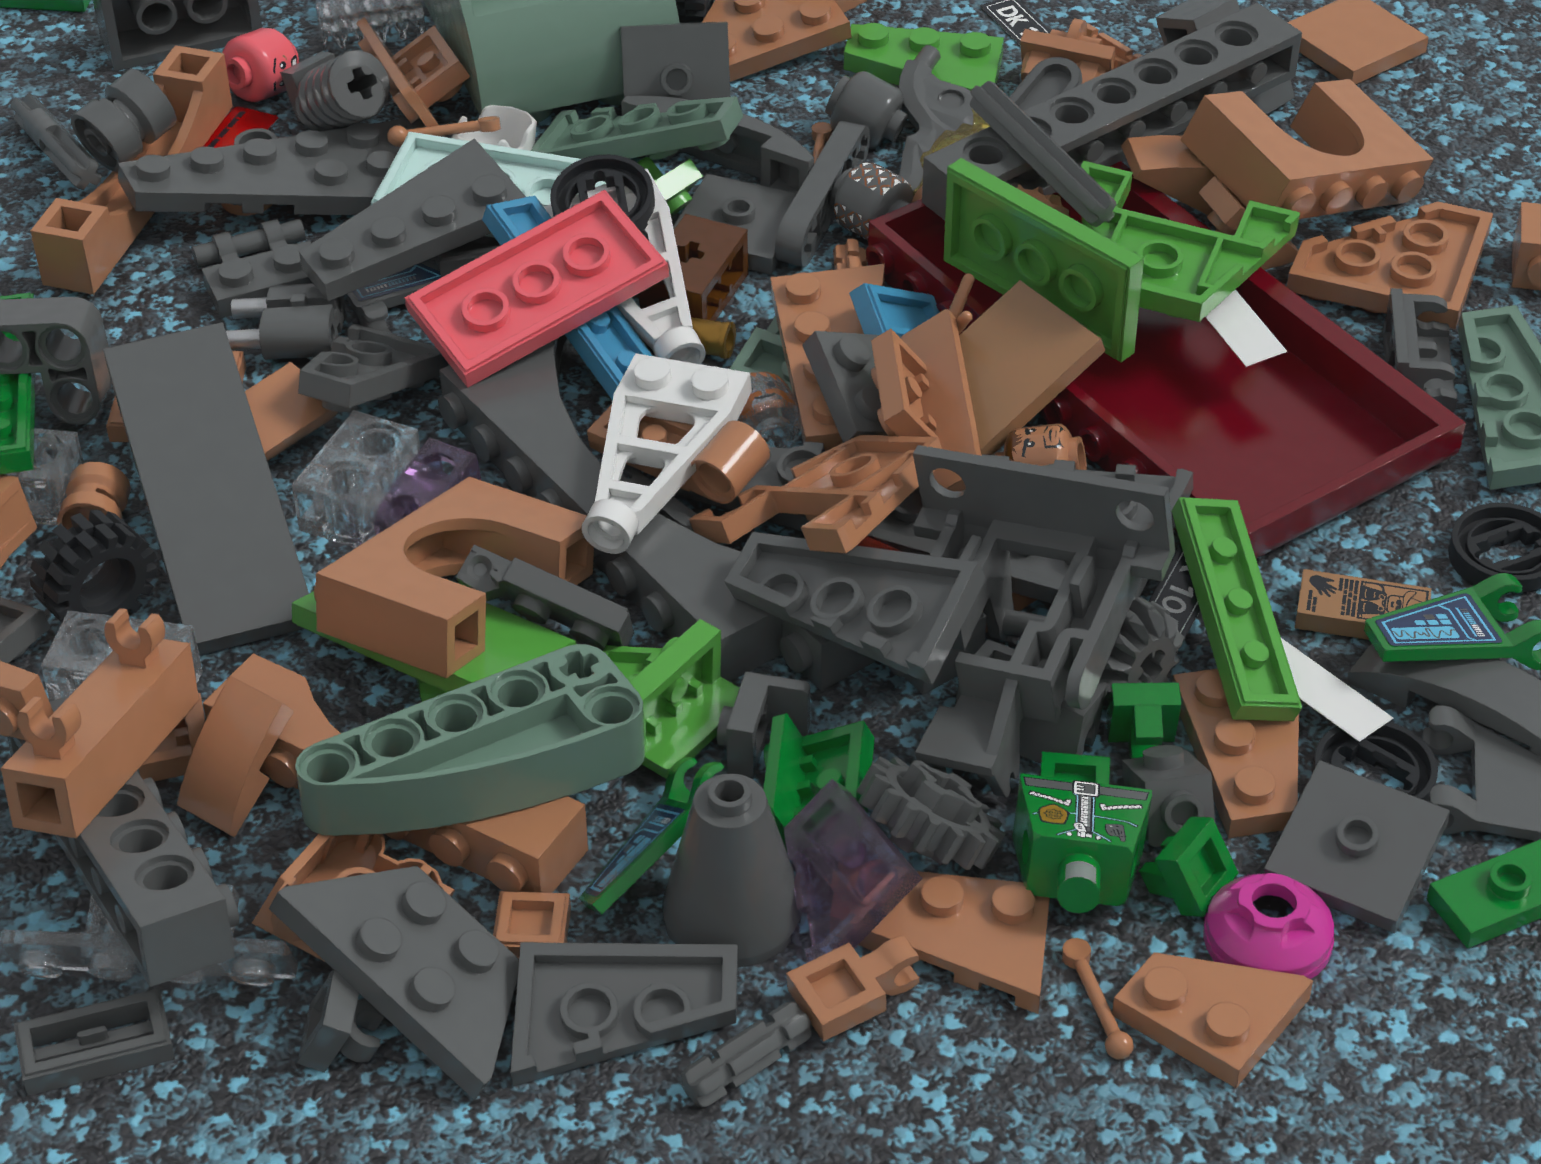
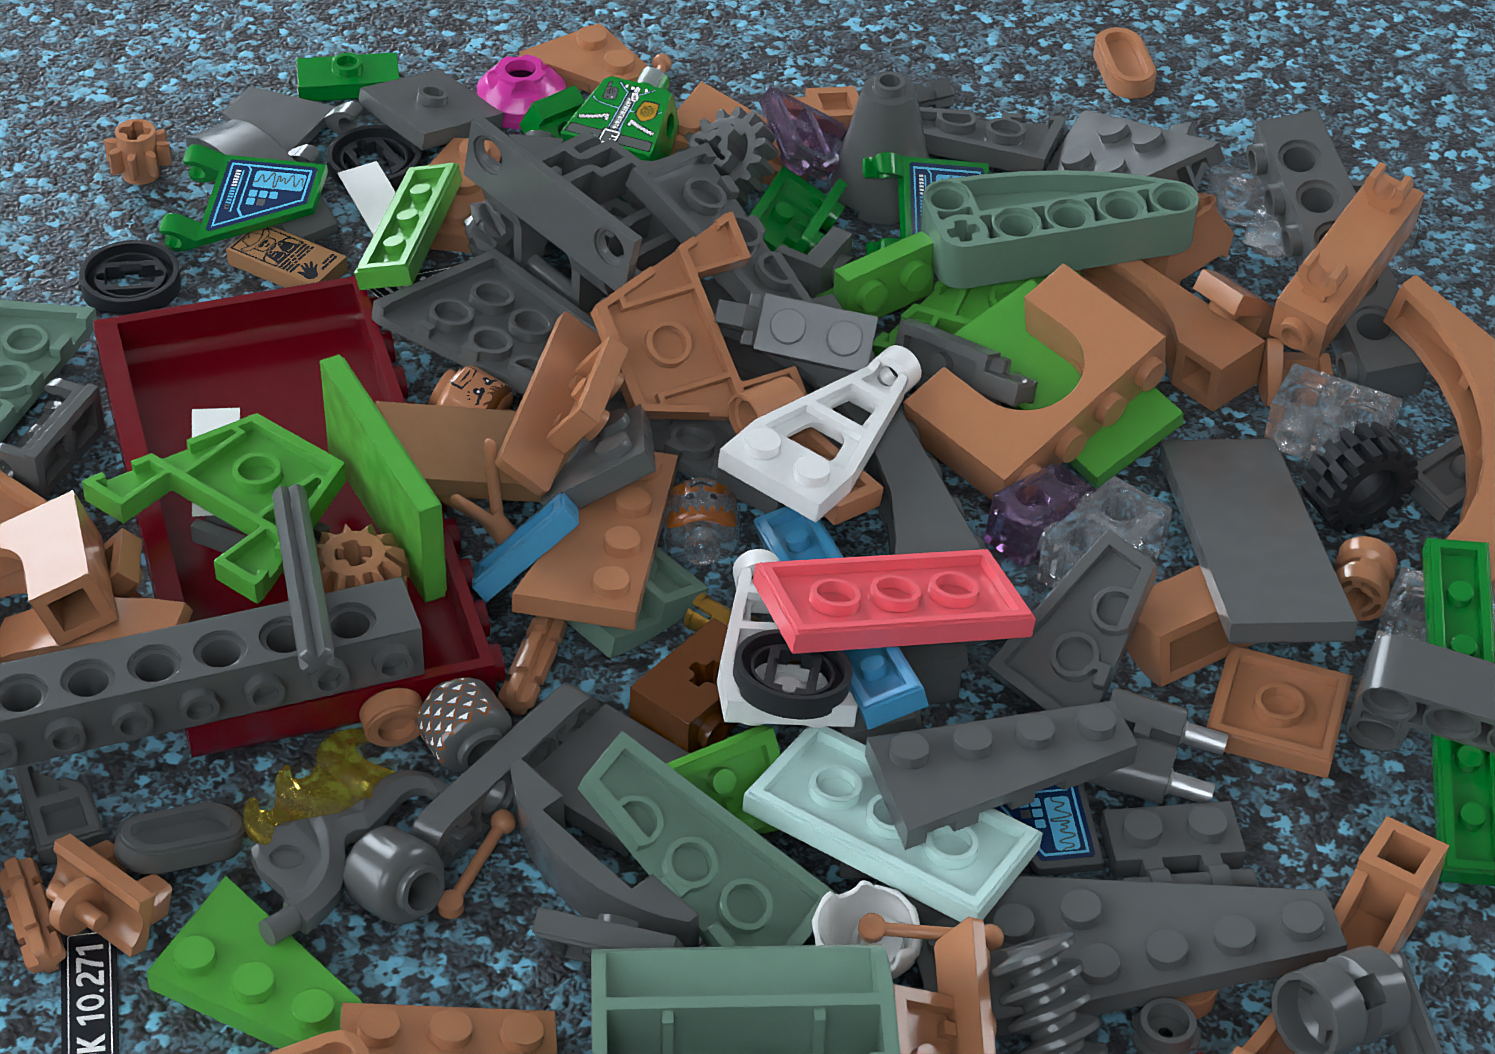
camera: 165 degrees left, 0 degrees up
none -> hinge [714,293,878,373]

